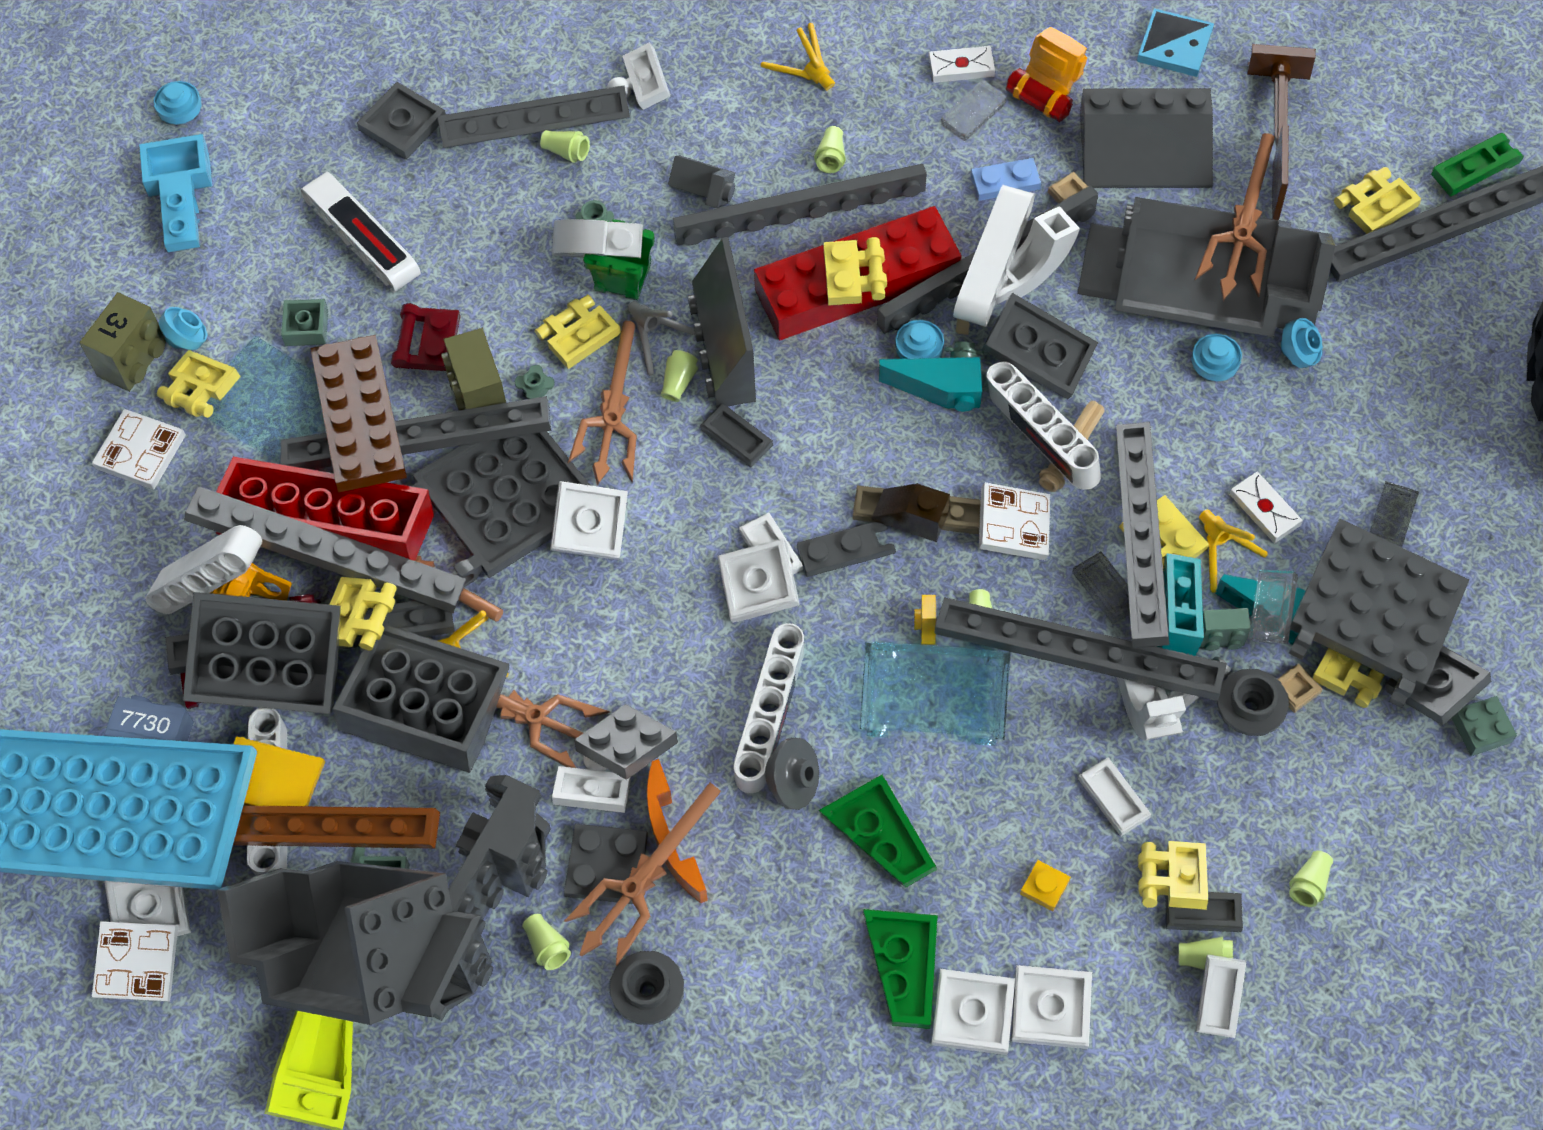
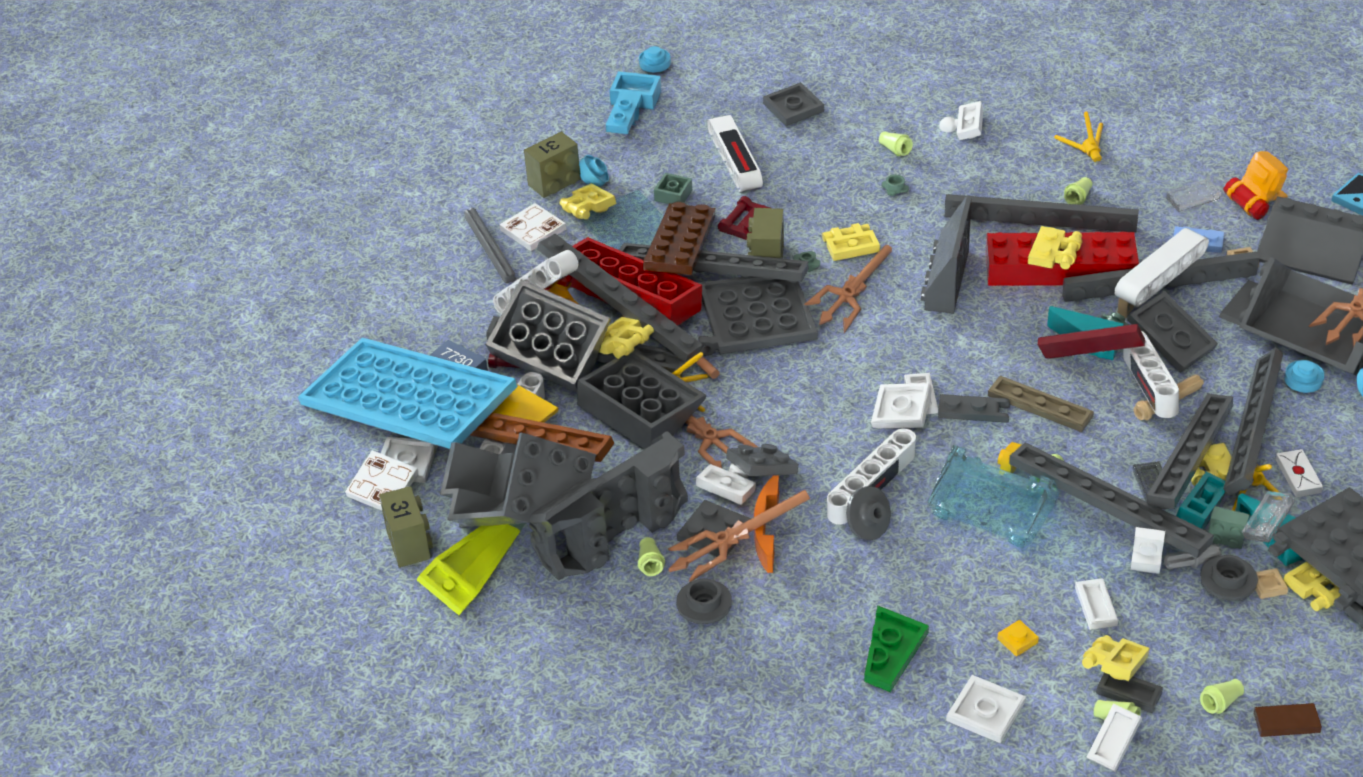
camera: 25 degrees right, 20 degrees down
dark grey plate [438,85,630,148] -> none
white tile [550,481,628,560] -> none
white arch [552,219,643,258] -> none
green piece [583,219,655,300] -> none
light grey plant [628,301,695,376] -> none
yellowish green cone [660,350,698,402] -> none
dark grey bracket [668,155,736,208] -> none
dark grey tile [700,403,773,468] -> none
green wing [819,774,937,888] -> none
dark brown slope [872,483,950,542] -> none
medium azure plate [895,320,944,359] -> none
white tile [929,46,995,83] -> none
white tile [931,969,1015,1055] -> none
white tile [979,482,1050,560] -> none
white arch [995,206,1080,305] -> none
none -> olive brick [379,486,433,568]
none -> dark grey axle [464,208,516,283]
none -> dark red tile [1037,324,1145,359]
none -> dark grey plate [1223,348,1283,496]
none -> reddish brown tile [1253,703,1322,737]

